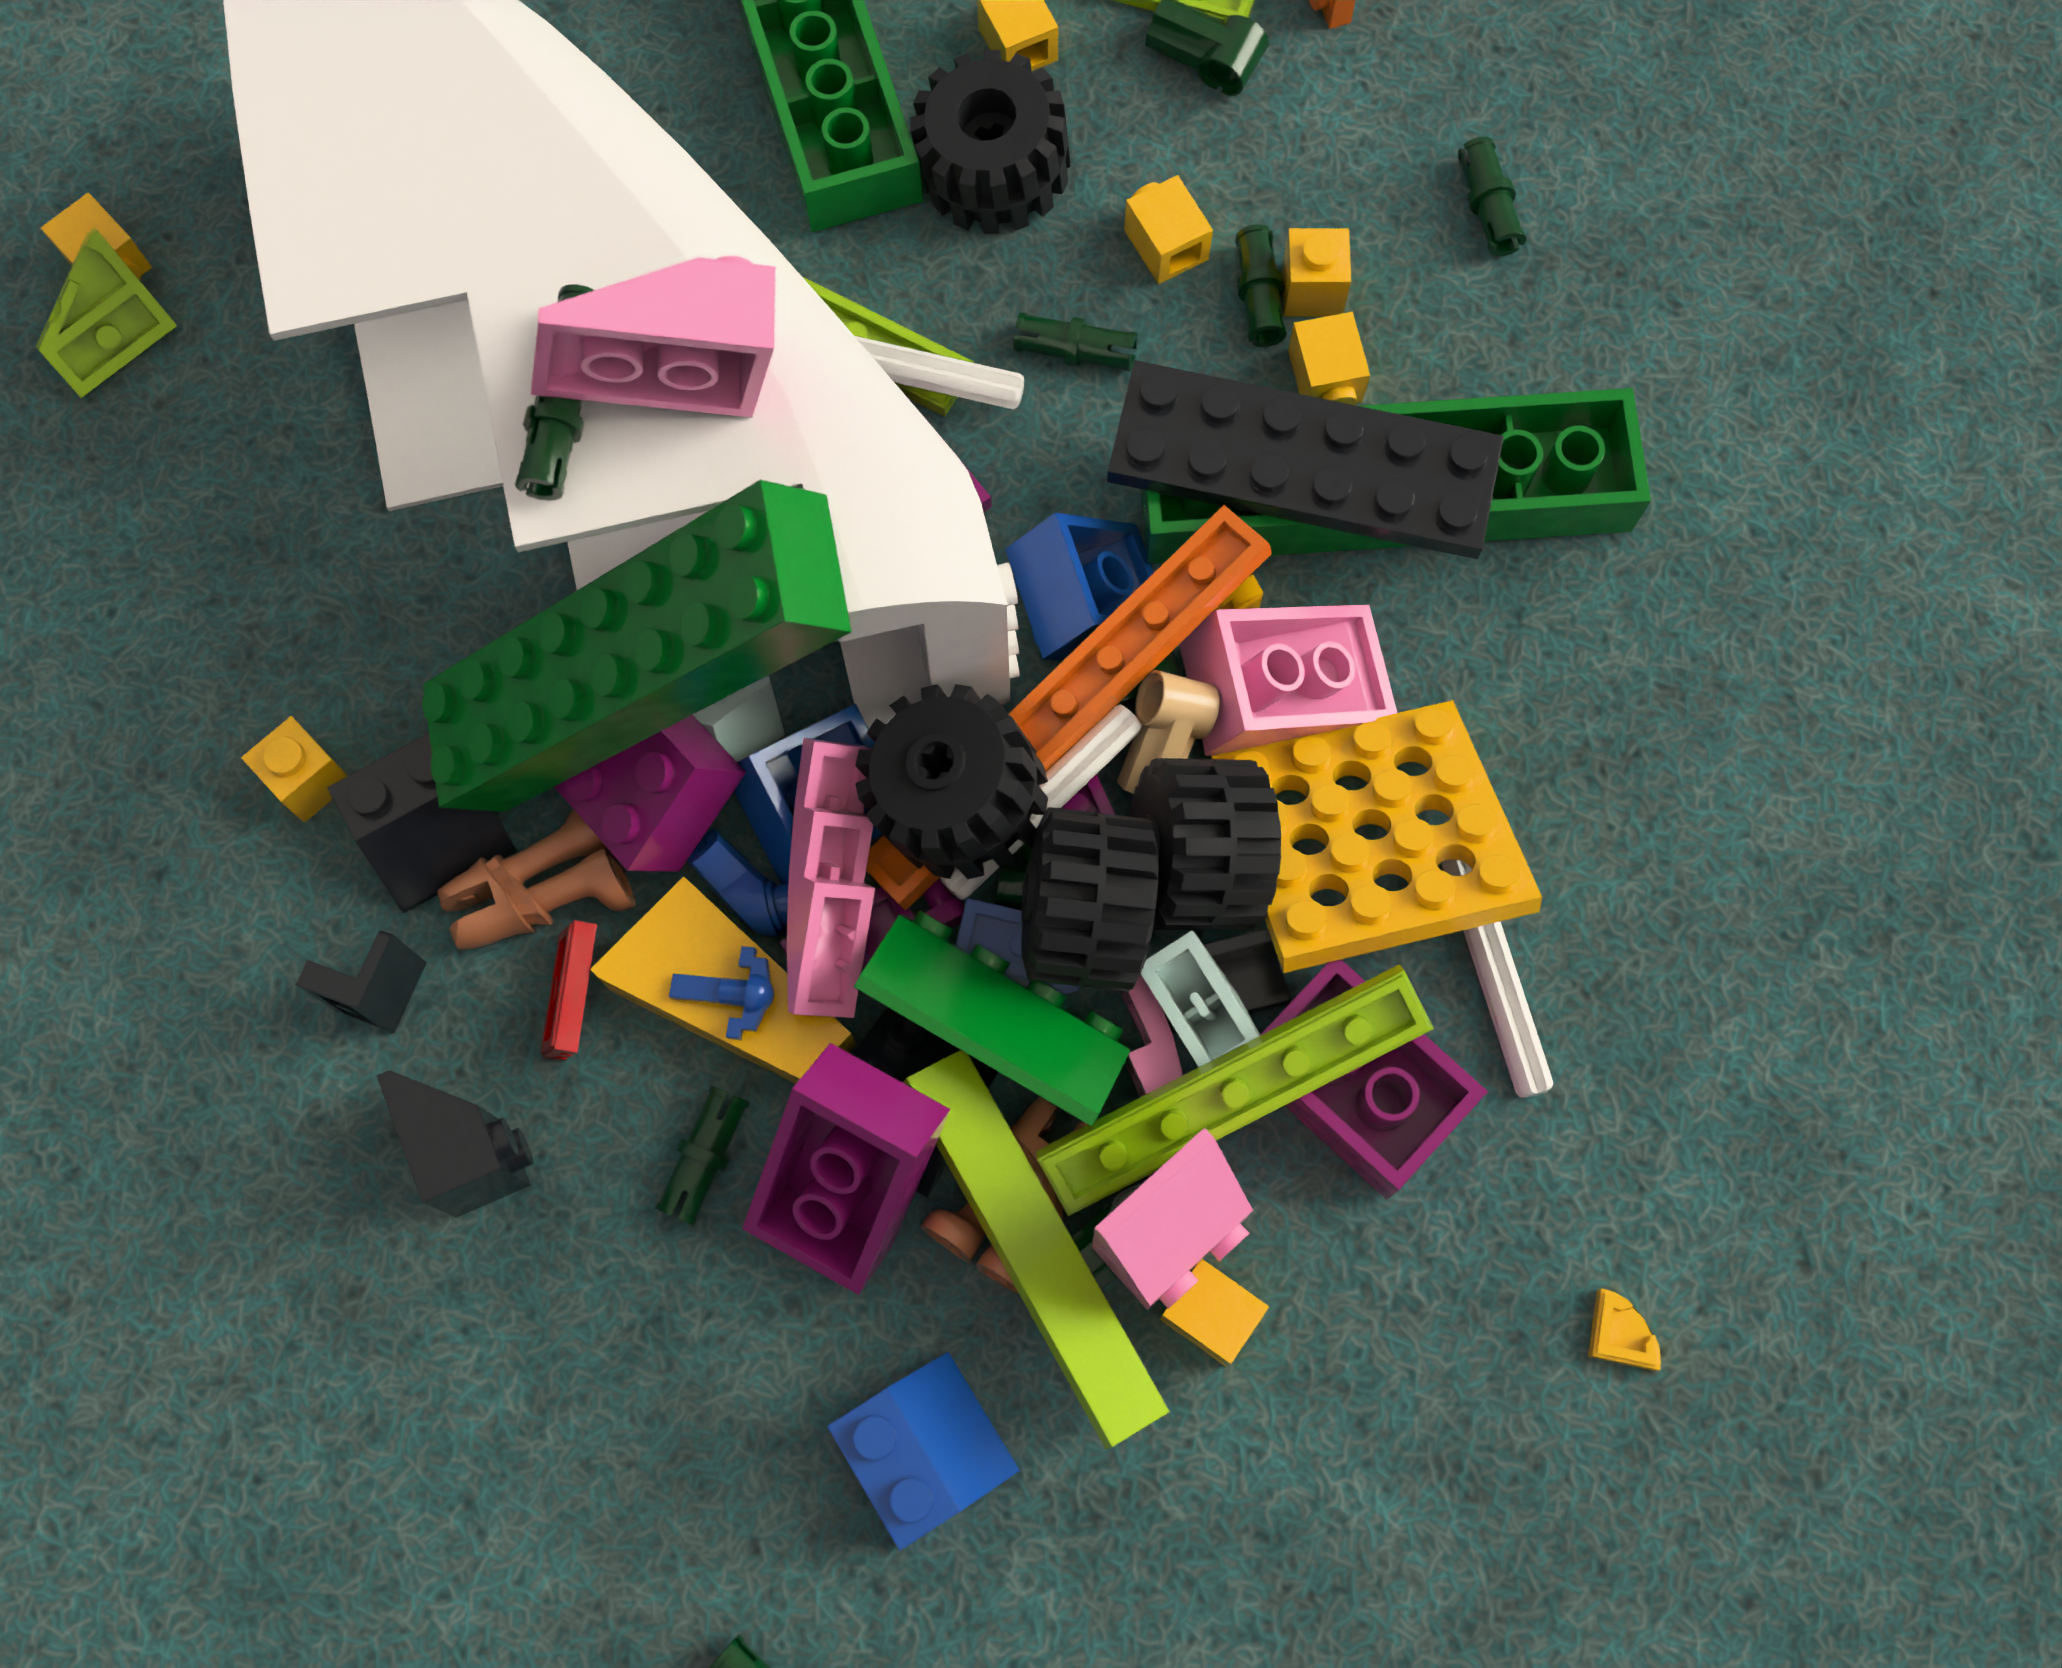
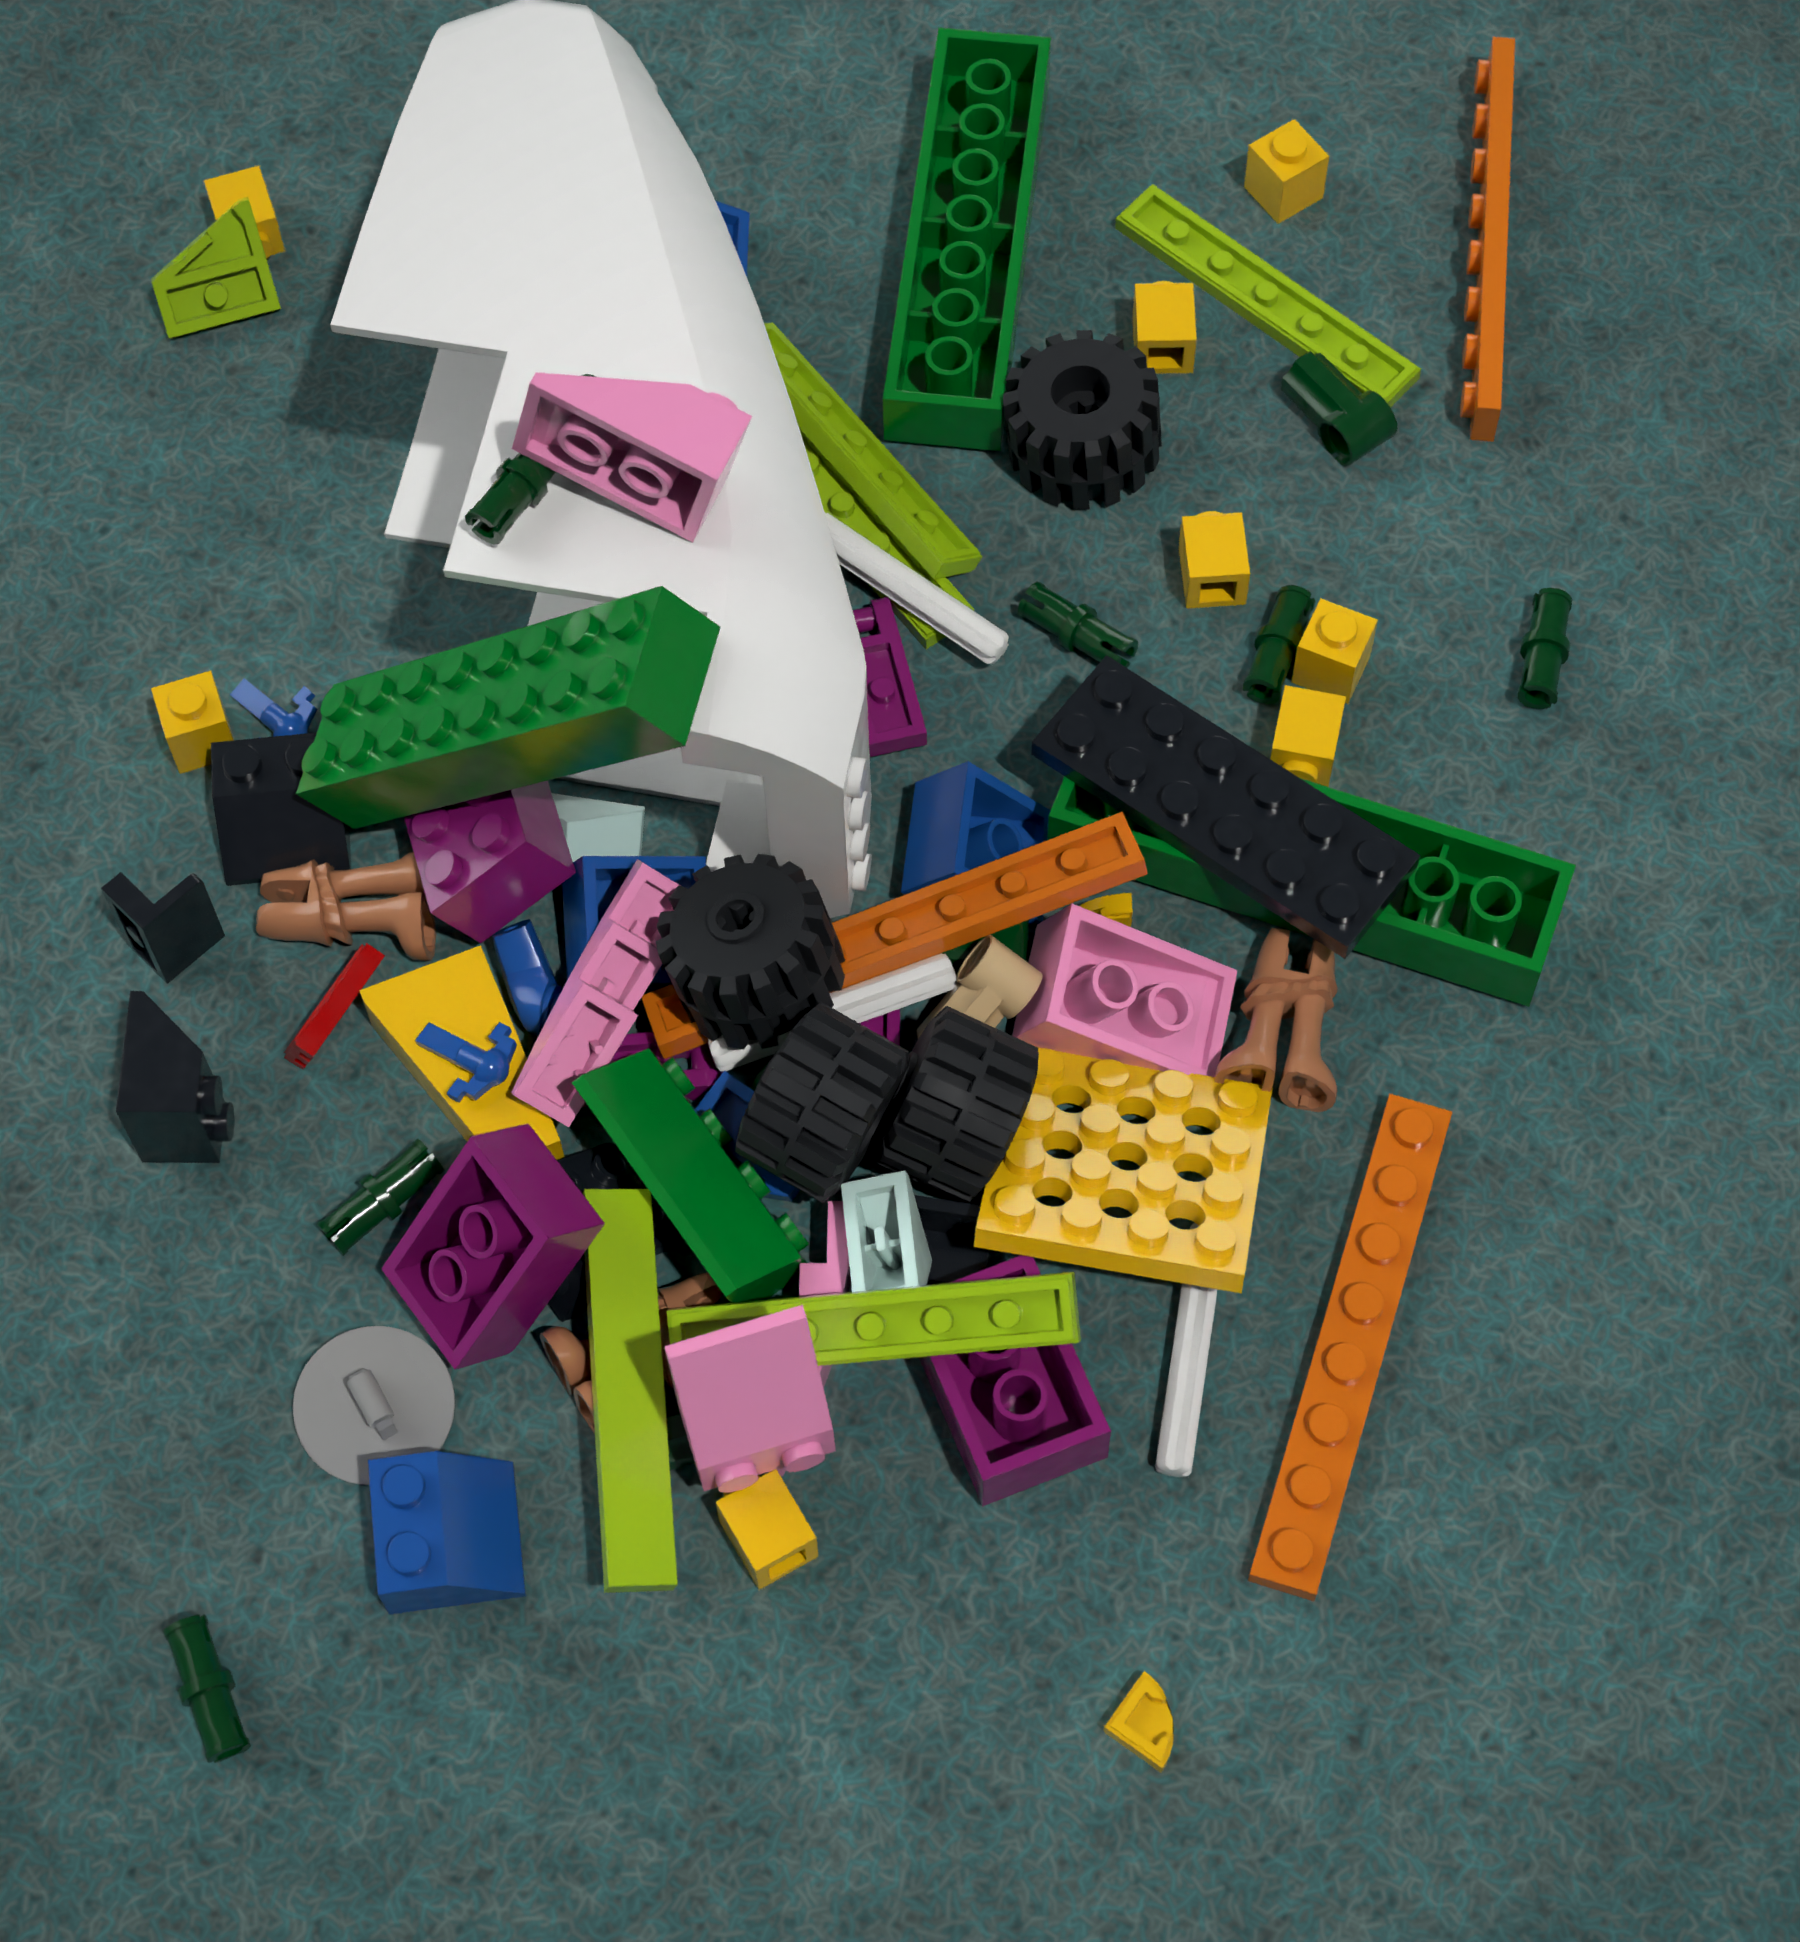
camera: 25 degrees right, 10 degrees down
none -> blue piece [230,678,318,738]
none -> light grey shield [293,1326,455,1485]
none -> lime tile [764,322,983,579]
none -> nougat piece [1215,928,1338,1112]
none -> orange plate [1248,1093,1453,1601]

